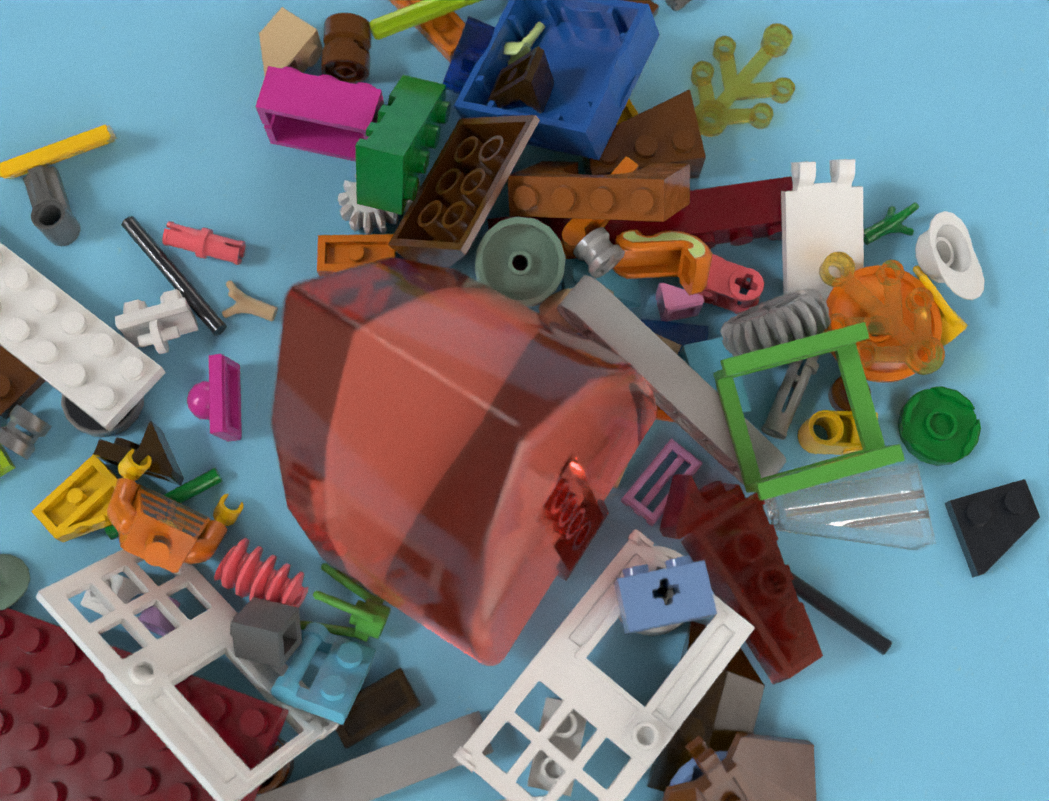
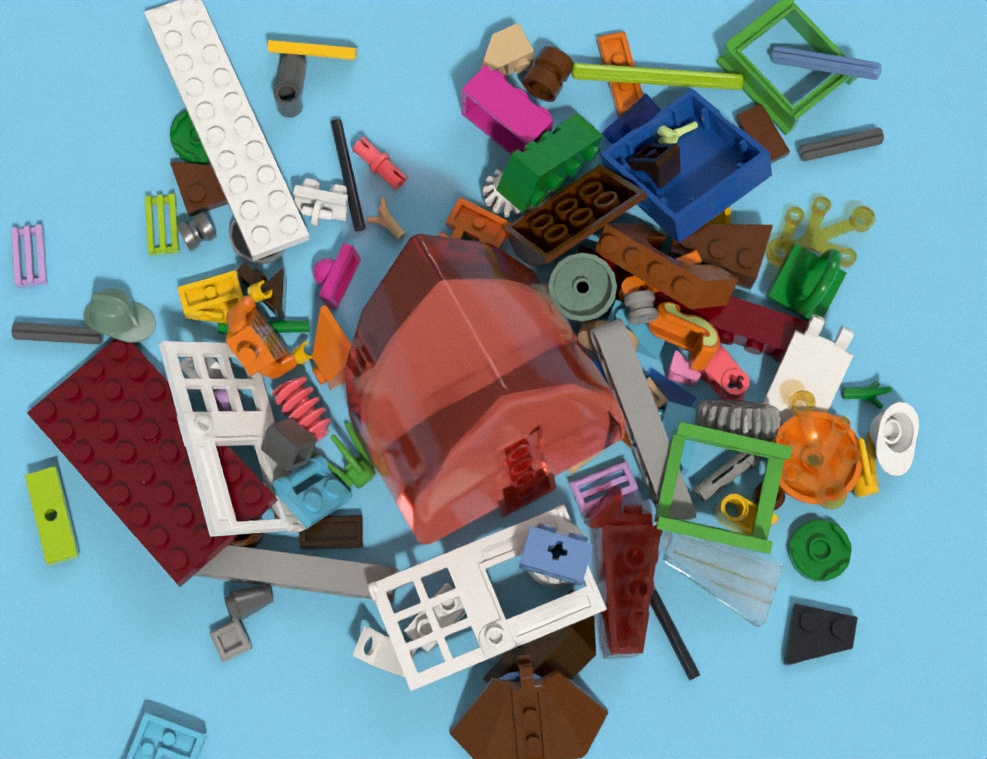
camera: 25 degrees right, 0 degrees up
none -> orange slope [311,304,362,391]
none -> green tile [765,243,847,322]

